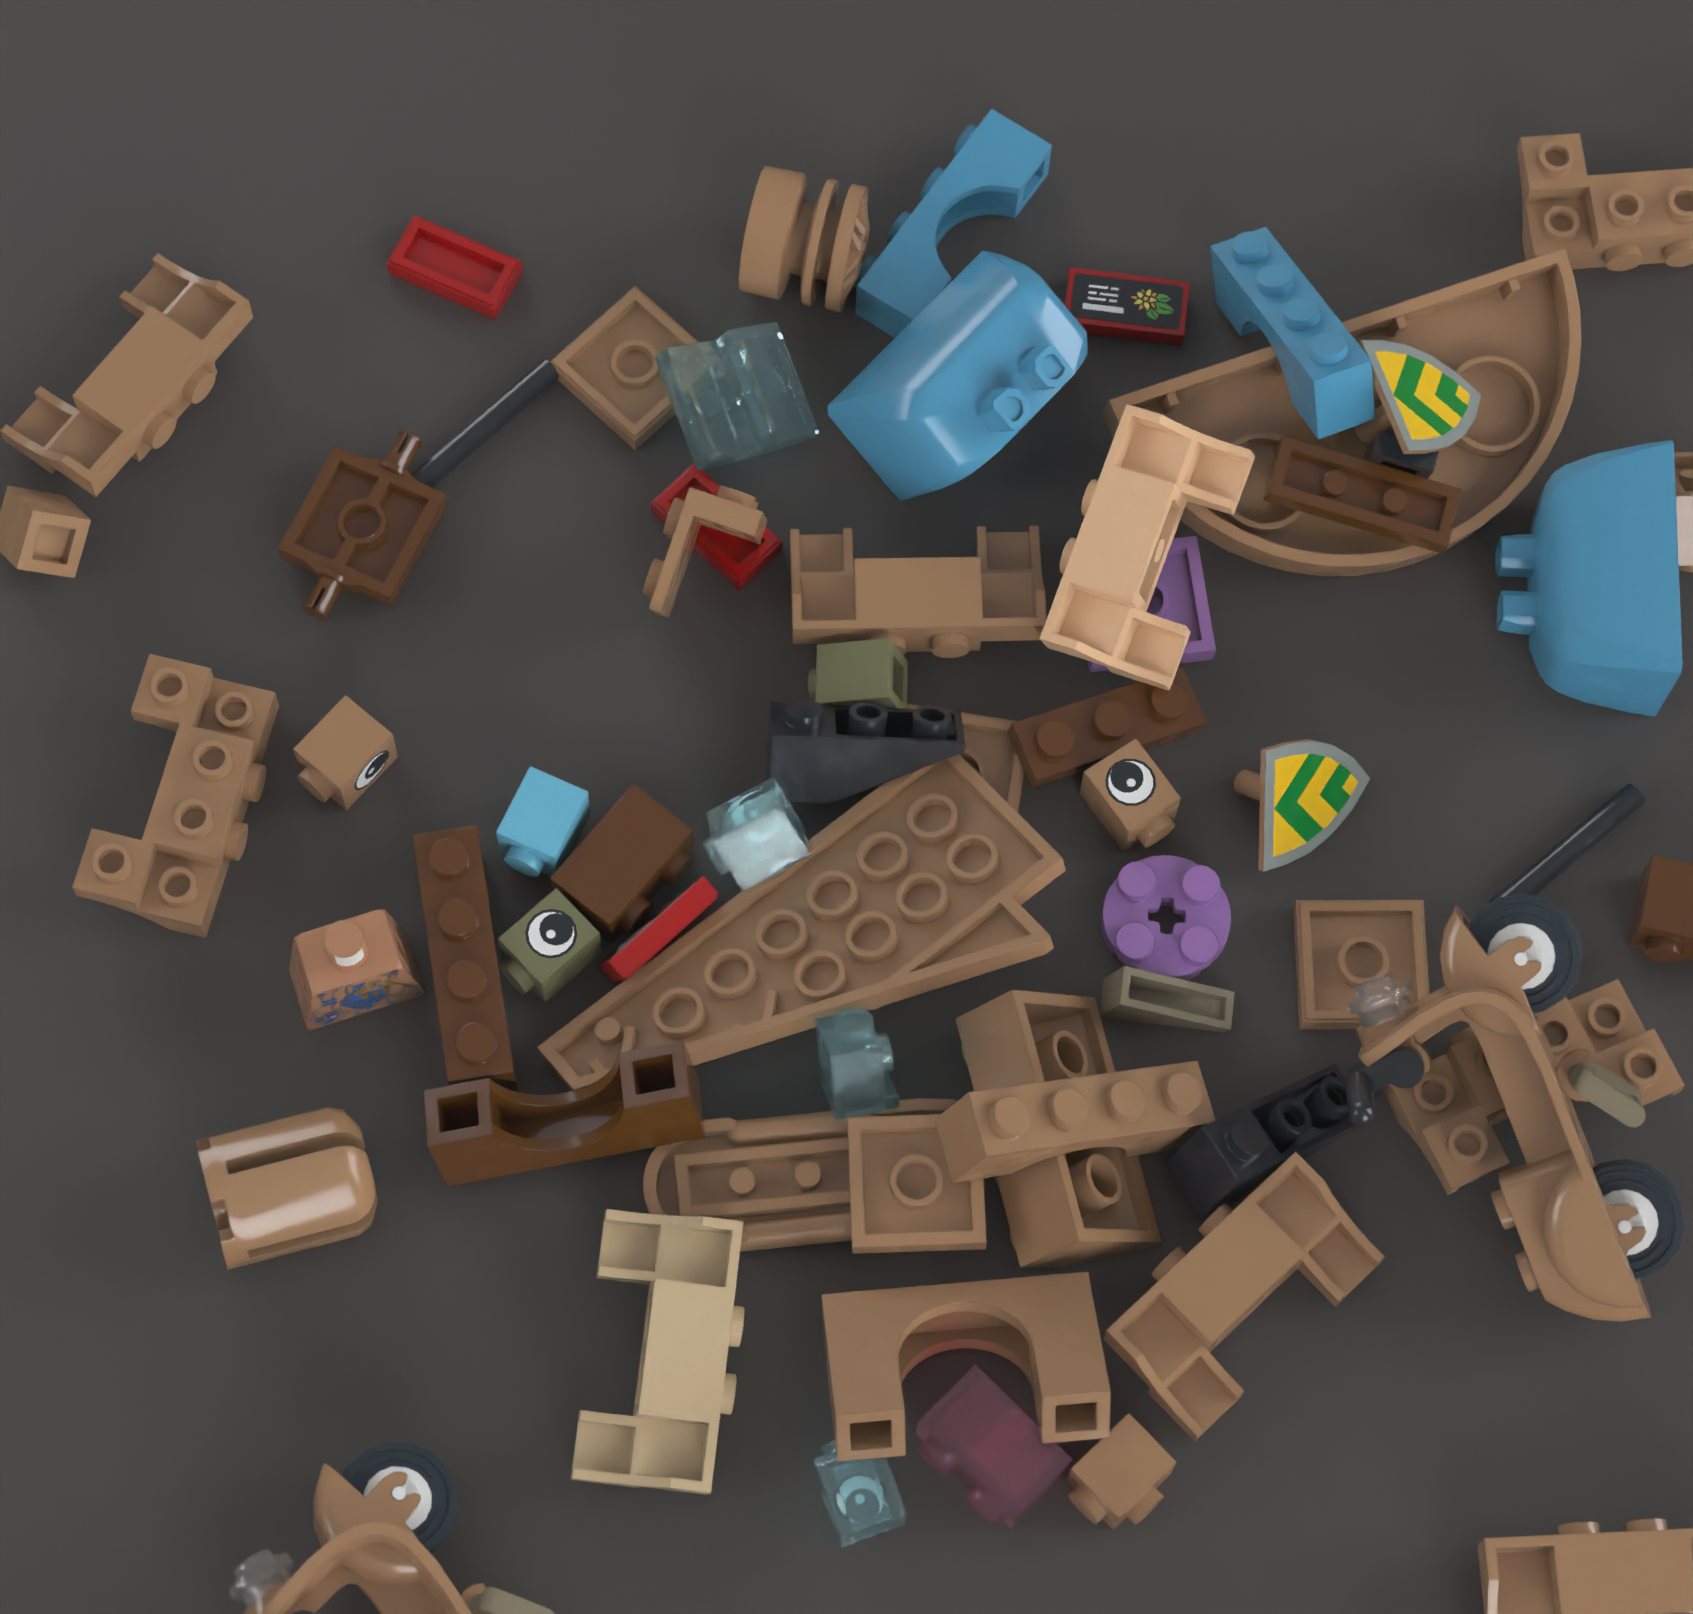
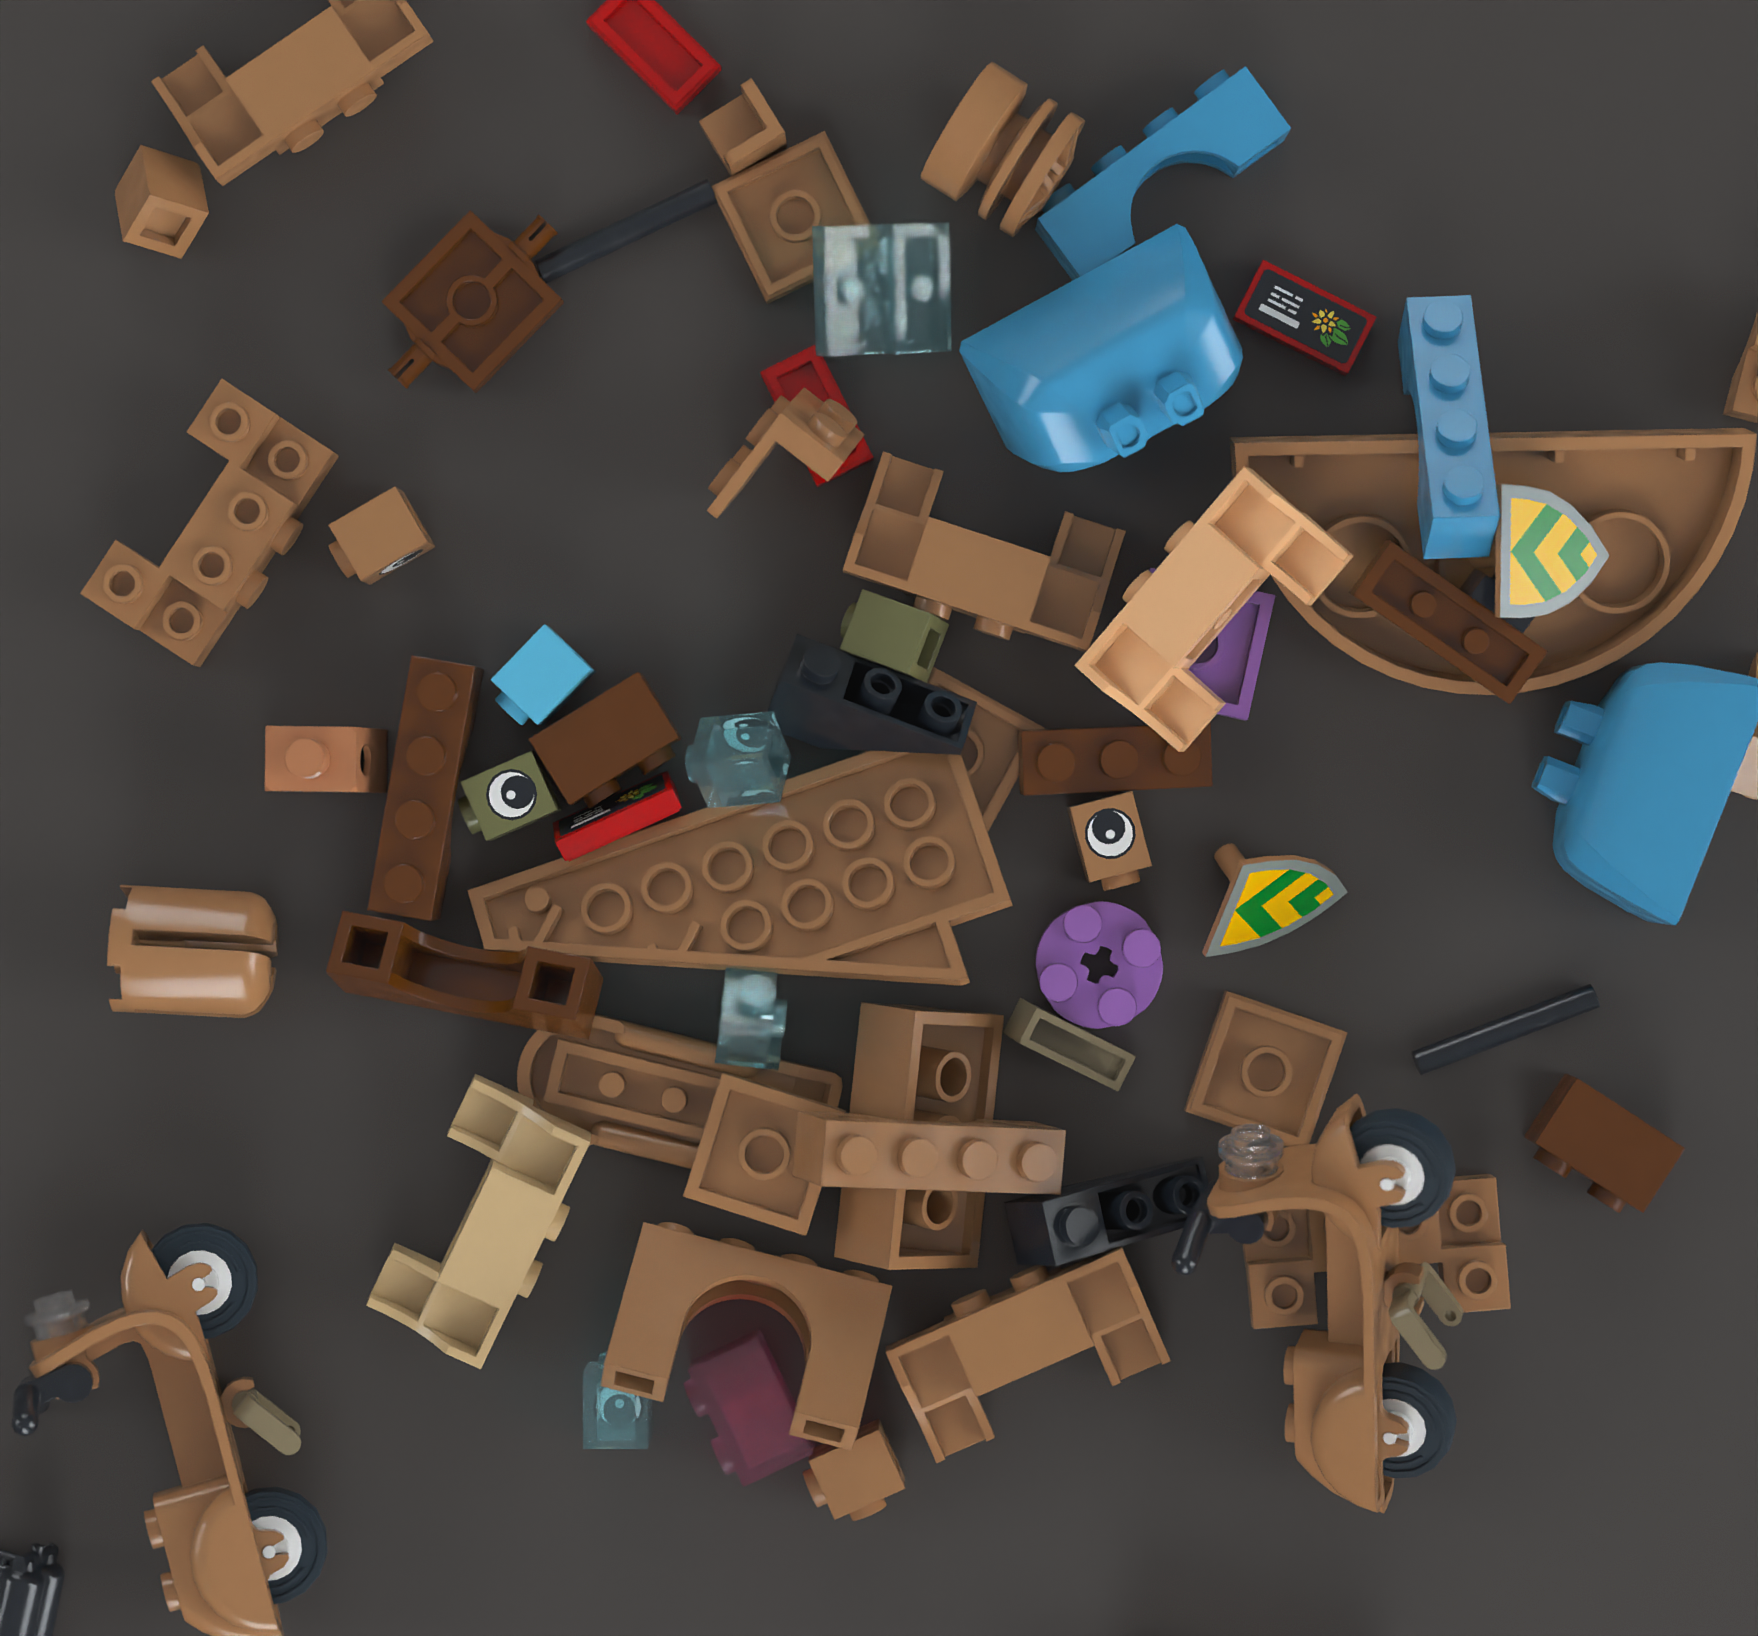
camera: 25 degrees right, 20 degrees up
none -> medium nougat panel [699,78,787,176]

